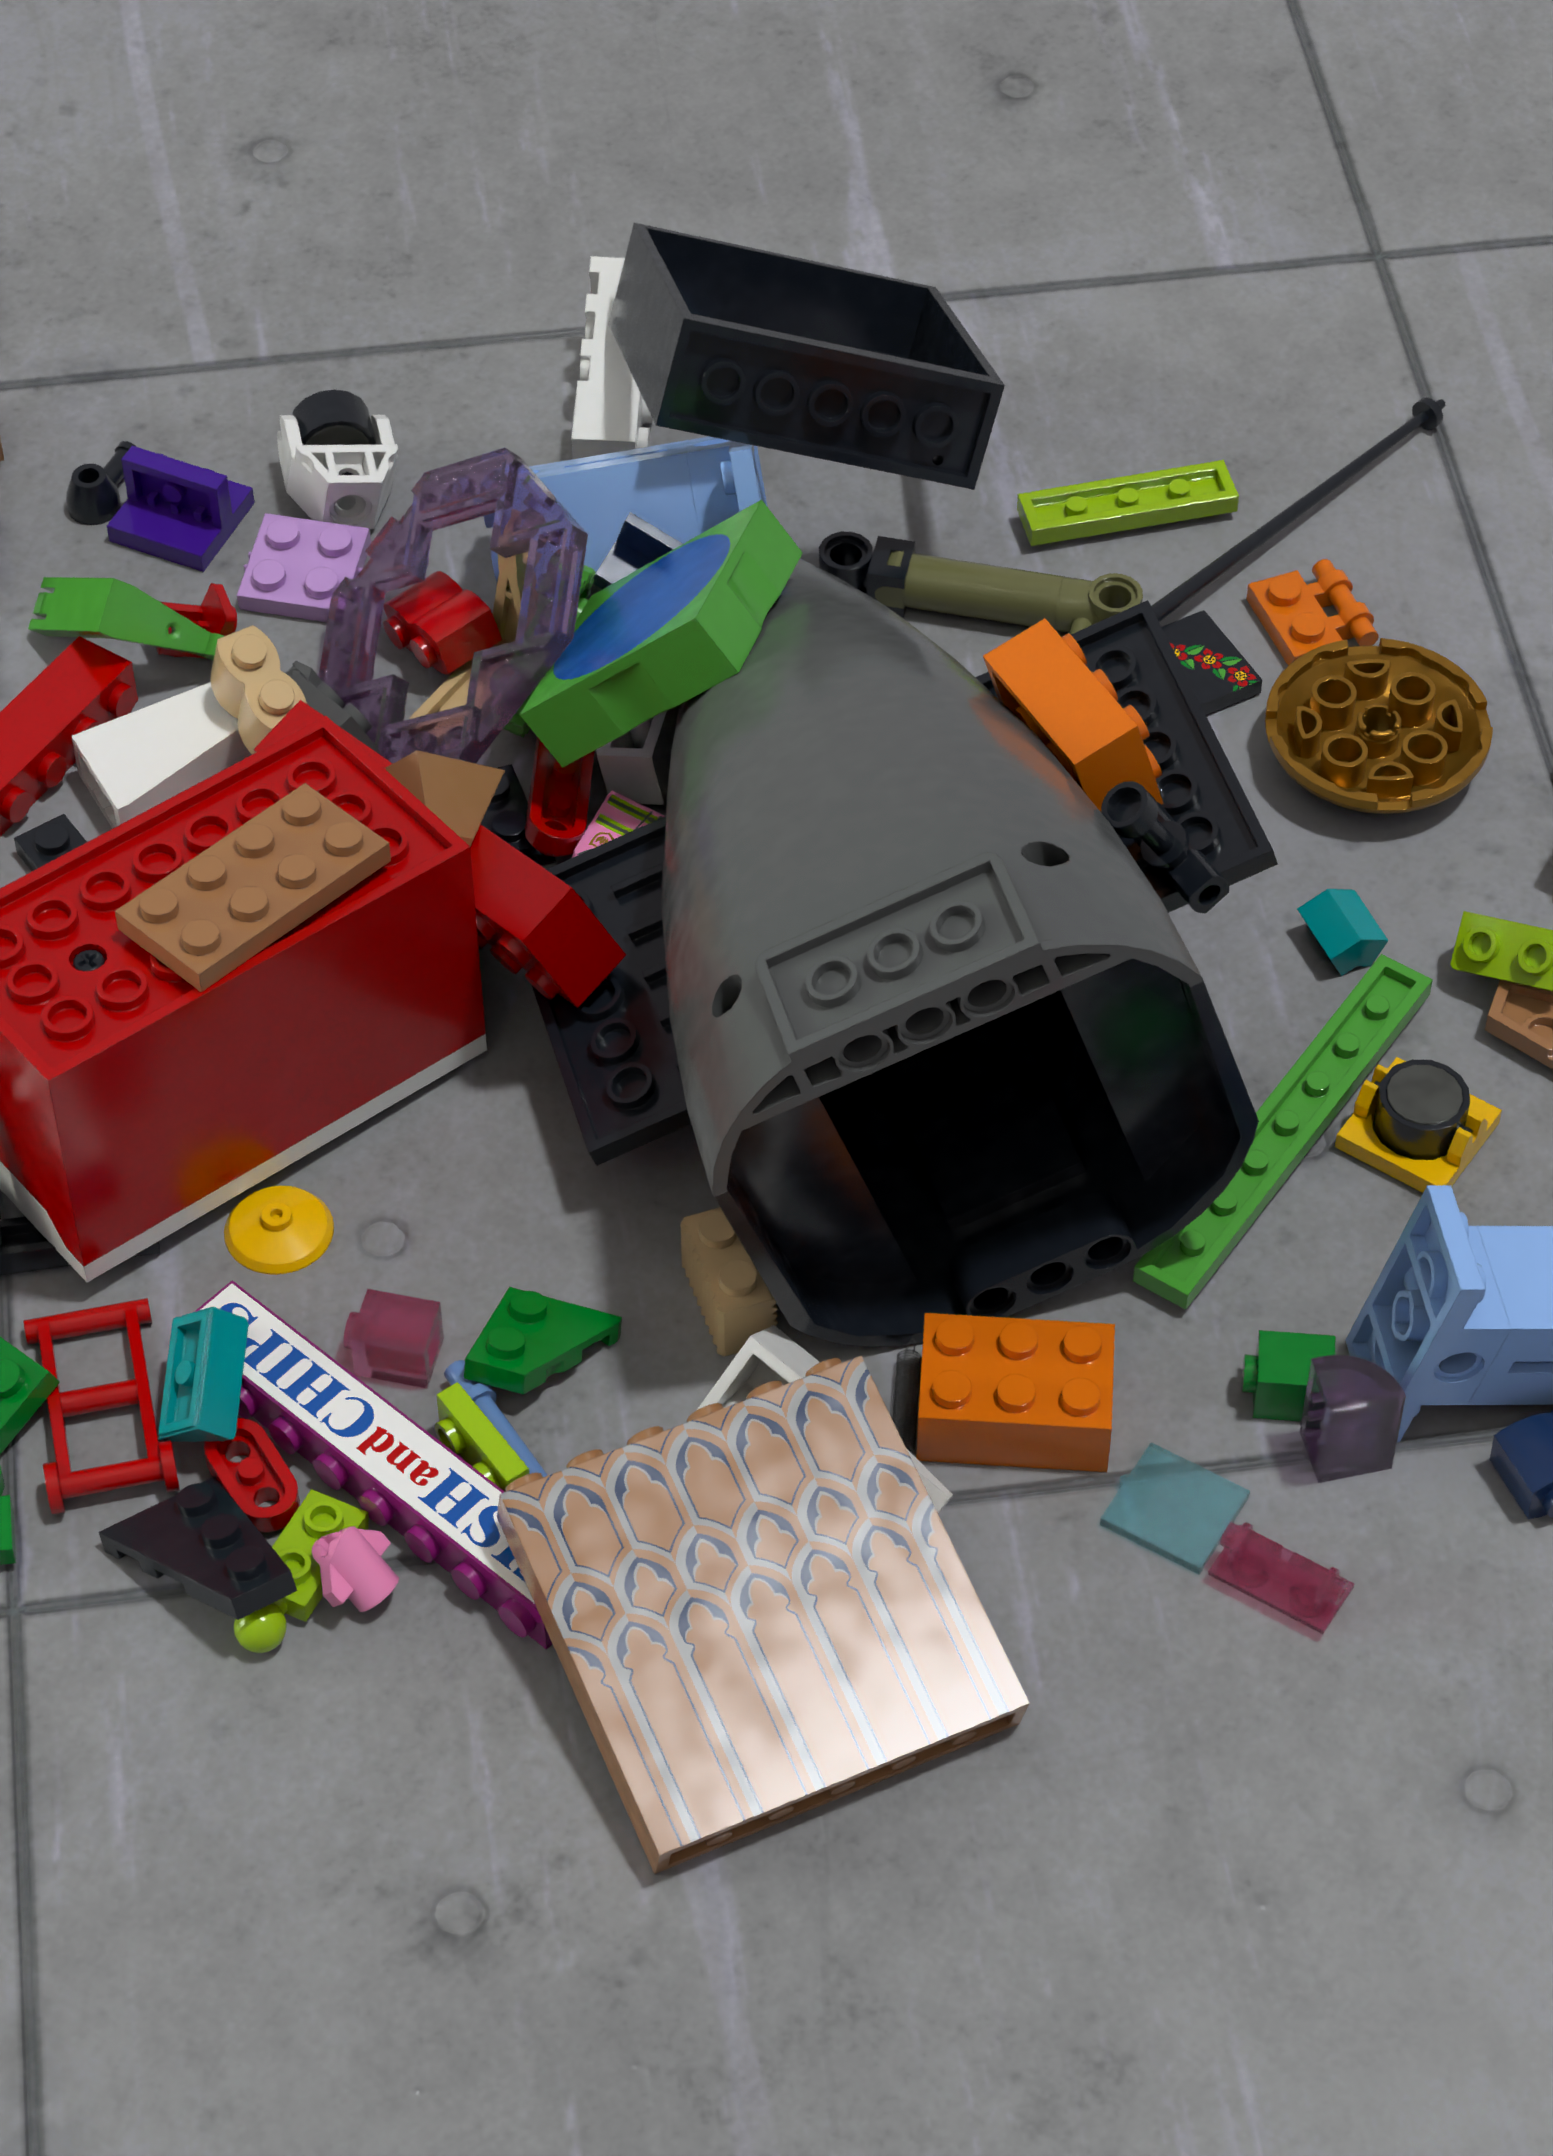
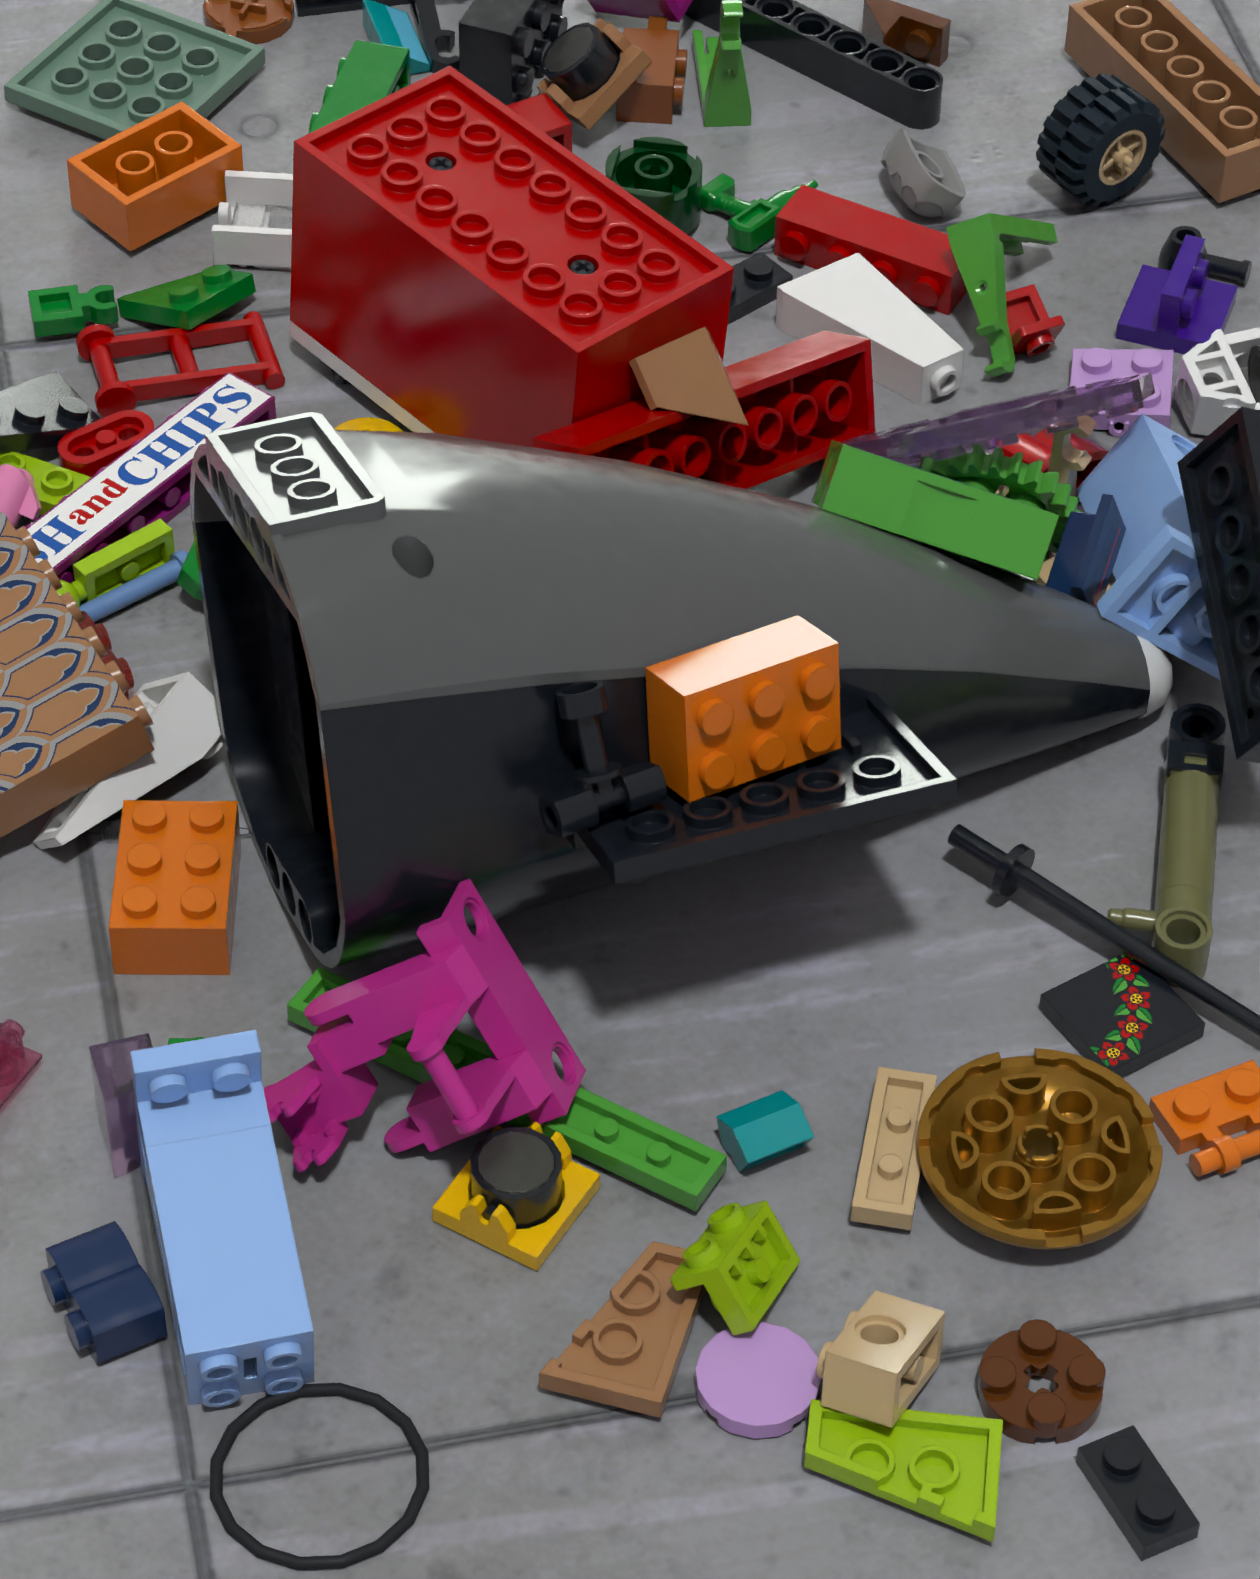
camera: 85 degrees right, 5 degrees down
medium nougat plate [115,783,391,992] -> none
teal slope [158,1307,249,1442] -> none
tan brick [210,625,307,754] -> none
dark grey hinge [286,661,380,753] -> none
clear light blue piece [1100,1442,1250,1575] -> none
none -> dark pink container [264,878,586,1172]
none -> tan plate [851,1066,937,1230]

